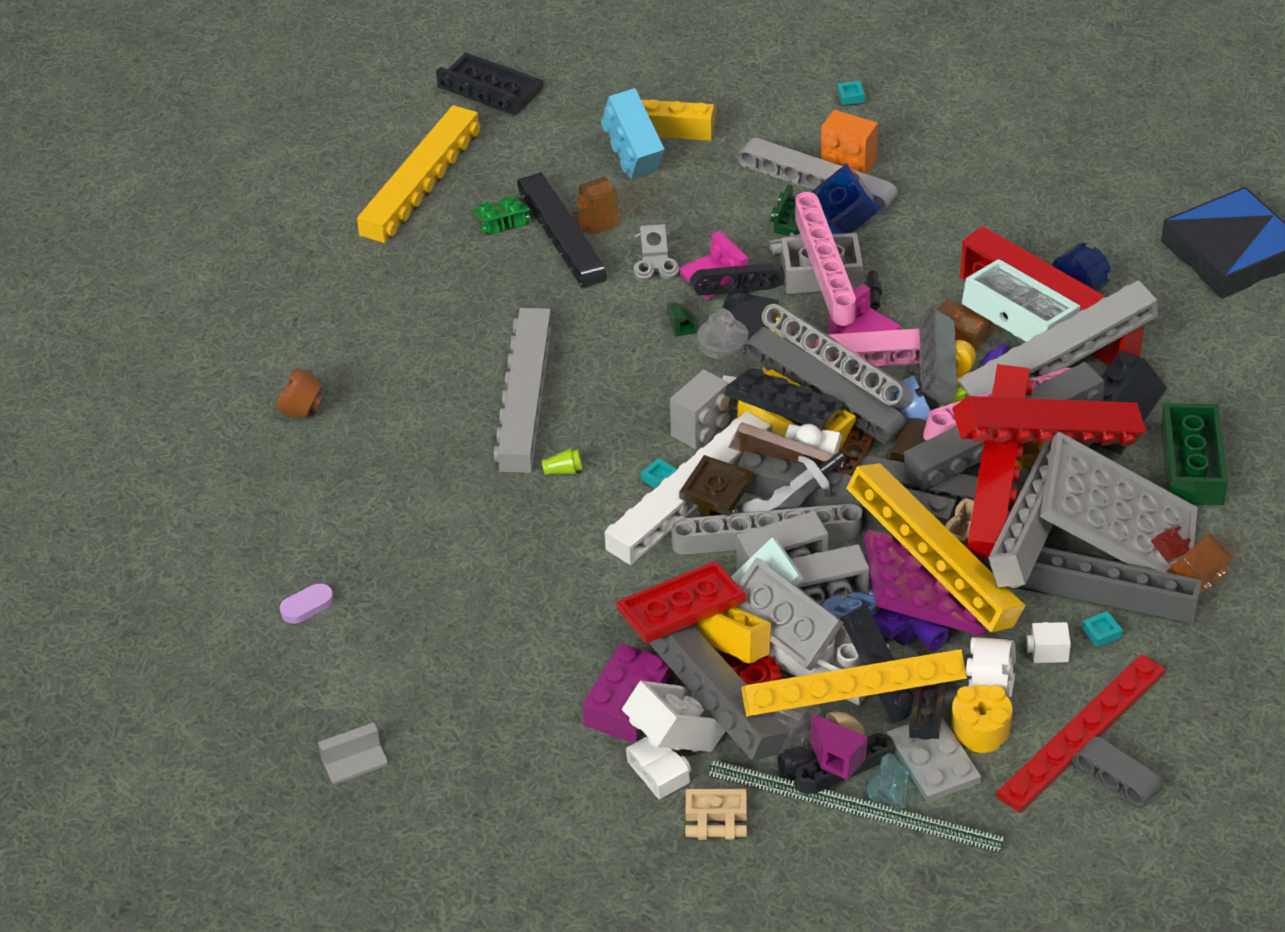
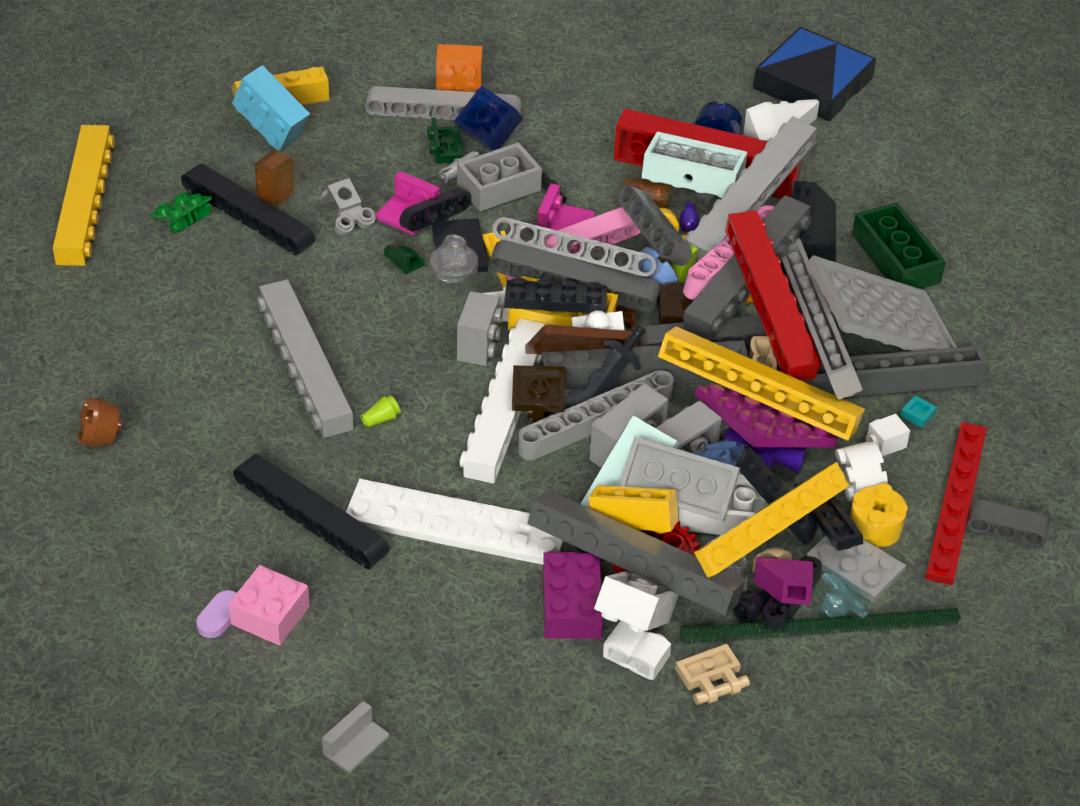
camera: 30 degrees left, 0 degrees up
black bracket [436,52,544,115] -> none
red tile [616,561,747,644] -> none
teal plate [641,458,678,489] -> none
bright pink beam [795,192,856,326] -> none
teal plate [837,81,865,105] -> none
red brick [952,396,1146,446] -> none
clear red tile [1151,526,1191,563] -> none
clear orange piece [1166,533,1233,593] -> none
none -> bright pink brick [229,565,310,646]
none -> black beam [233,454,390,569]
none -> white plate [346,479,564,565]
none -> white wedge [743,99,819,141]

